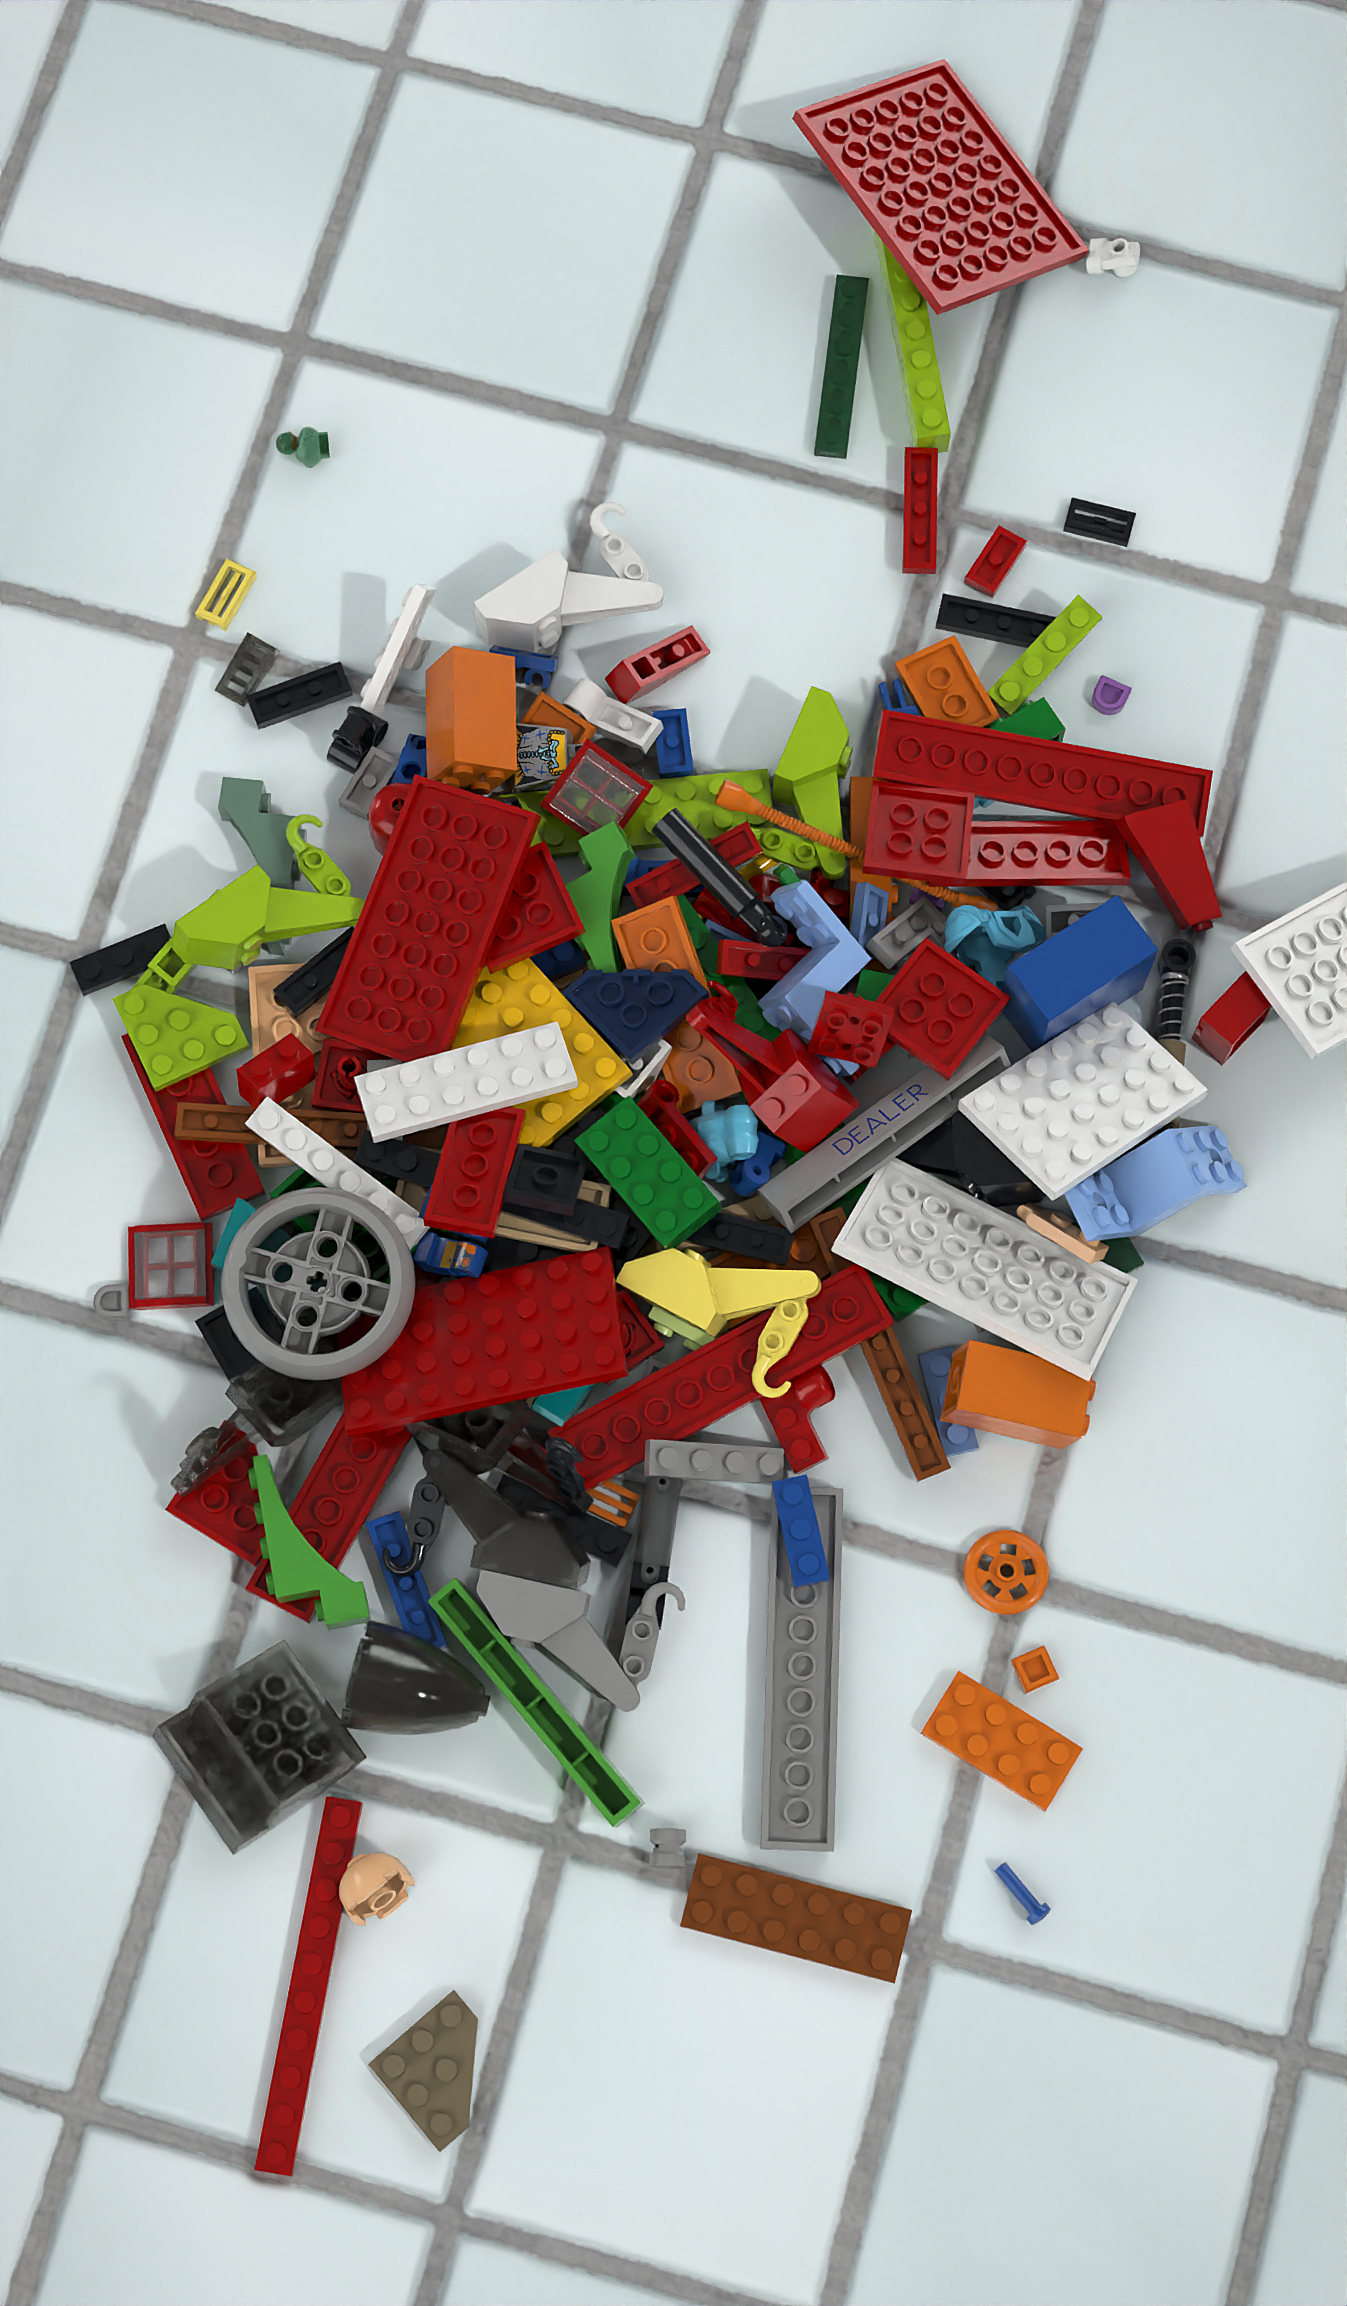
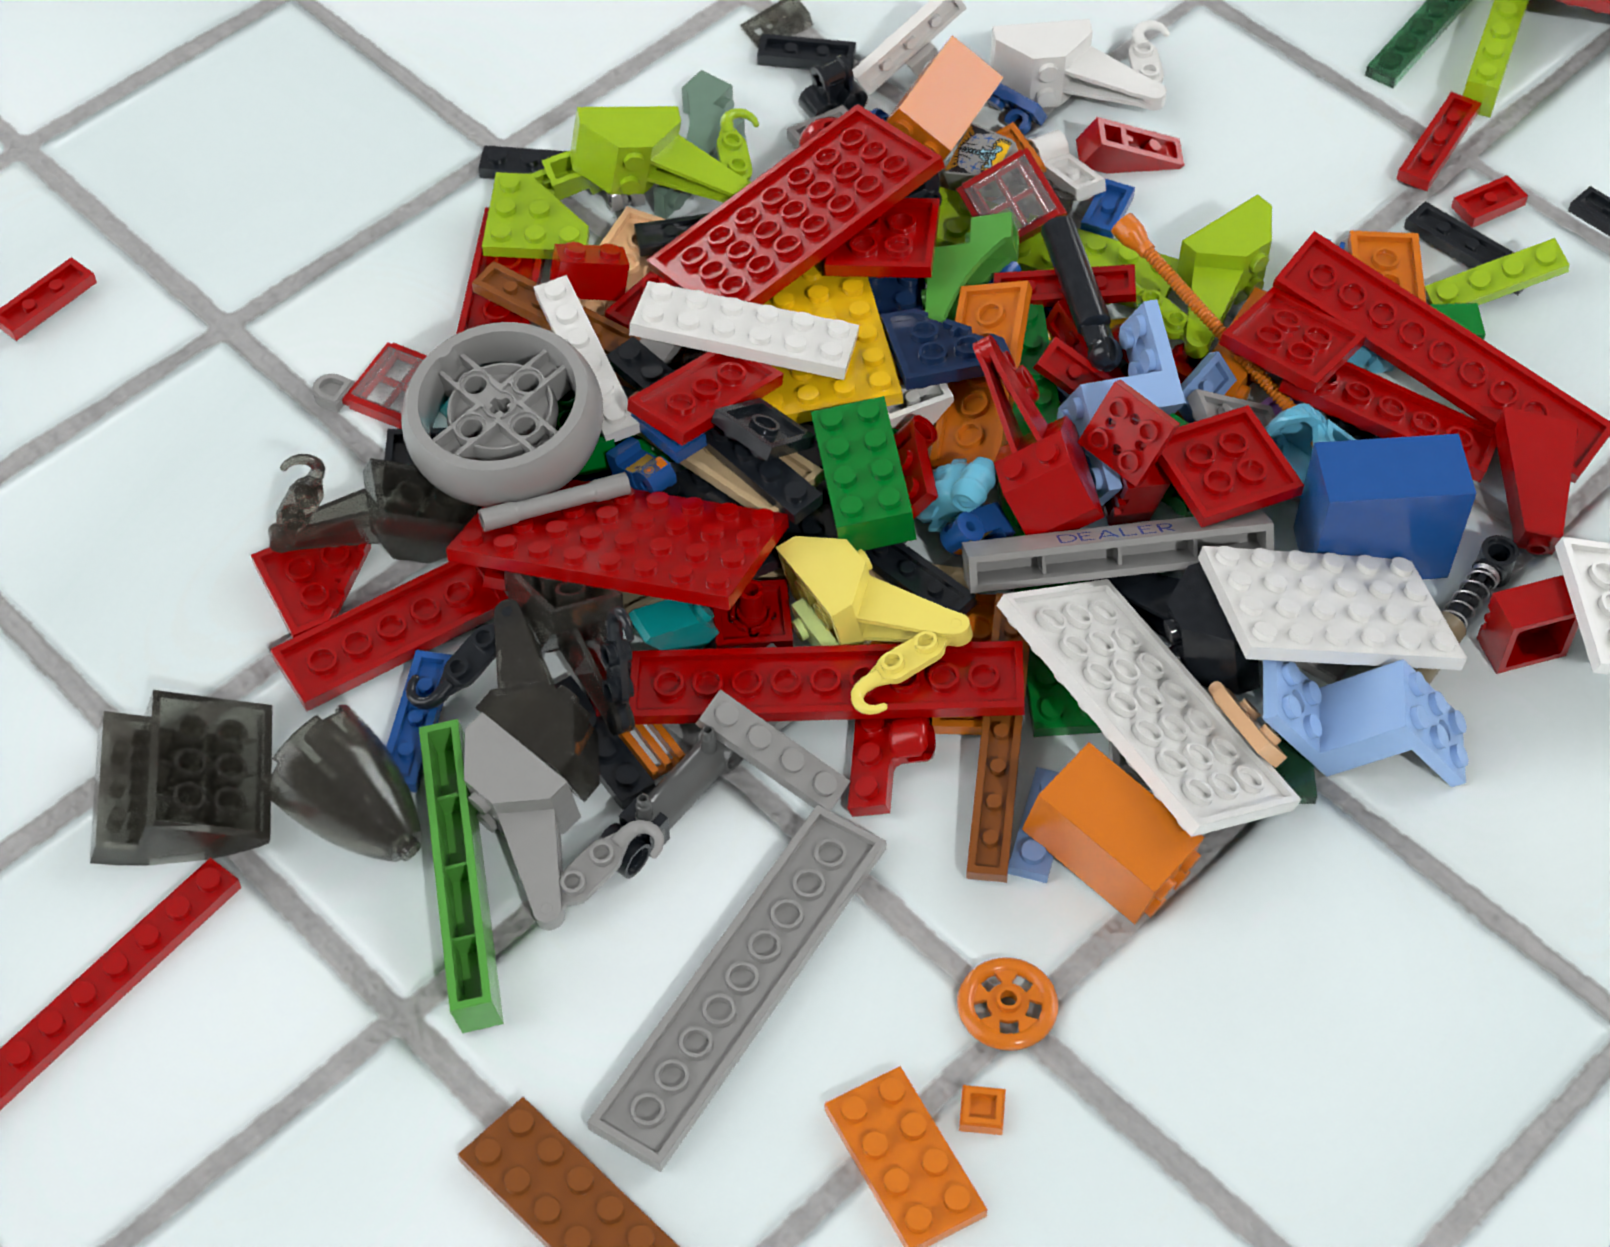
camera: 30 degrees right, 20 degrees down
bright green arch [248,1454,371,1630] -> none
light nougat cylinder [339,1853,415,1925] -> none
dark tan plate [368,1990,478,2152] -> none
light grey wheel [649,1828,686,1869] -> none
blue plate [771,1474,830,1589] -> none
medium lavender tile [1092,675,1132,715] -> none
none -> light grey piece [478,472,631,532]

